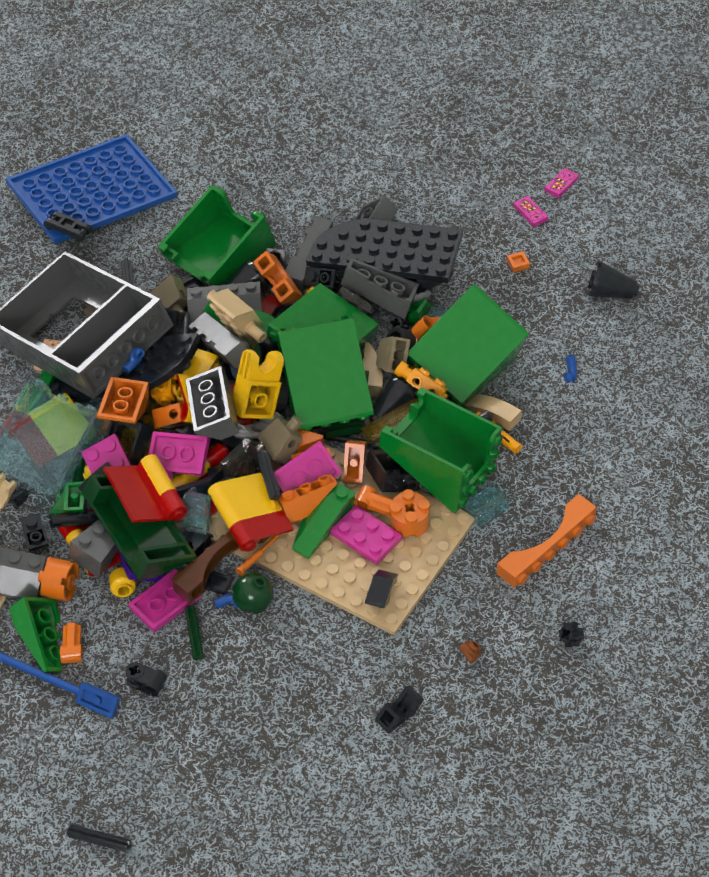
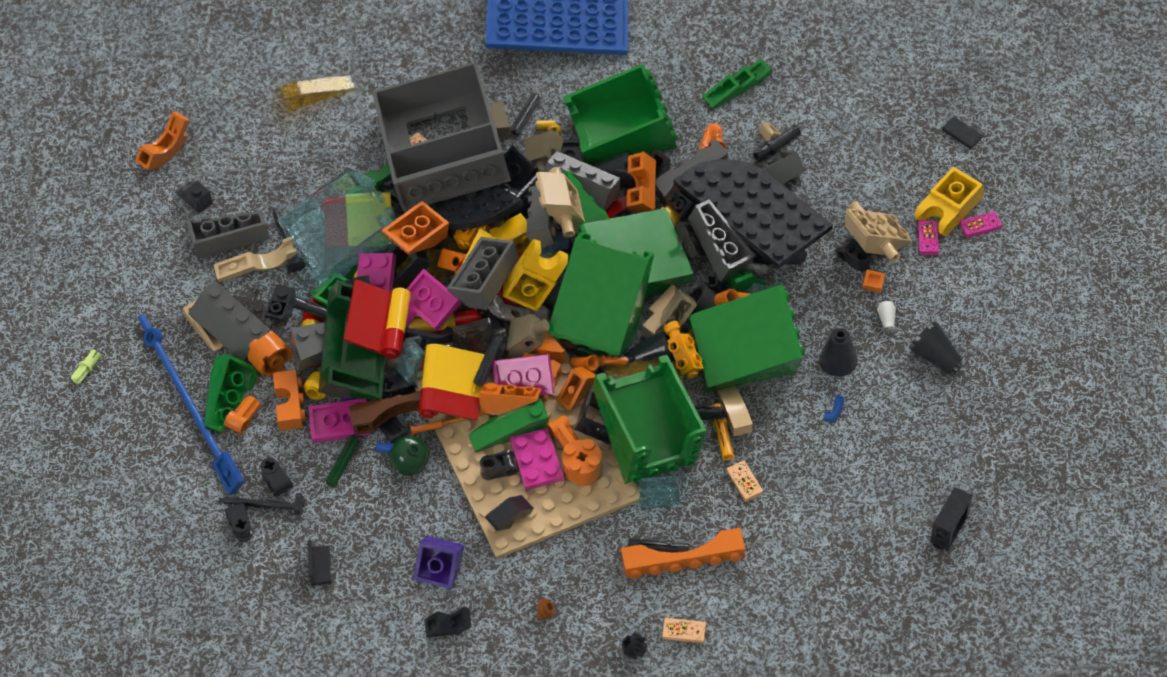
camera: 35 degrees right, 5 degrees up
black plate [43,211,92,242] -> none
black axle [67,824,131,852] -> none
blue arm [122,347,145,374] -> none
none -> black piece [219,493,305,515]
none -> black piece [224,502,253,542]
none -> orange arch [273,369,306,431]
none -> black panel [307,540,332,586]
none -> dark purple slope [413,535,465,589]
none -> black piece [480,450,519,480]
none -> yellow arm [537,120,561,134]
none -> orange piece [569,355,635,372]
none -> black pin [628,538,690,553]
none -> light nougat tile [663,618,706,643]
none -> orange piece [696,123,726,155]
none -> green slope [702,58,773,109]
none -> light nougat tile [727,461,763,502]
none -> black pin [753,125,801,162]
none -> tan slope [759,122,780,141]
none -> black cone [819,328,858,377]
none -> black piece [836,238,871,272]
none -> tan slope [845,201,912,262]
none -> white cone [877,301,896,330]
none -> yellow brick [915,167,983,236]
none -> black tile [942,116,982,150]

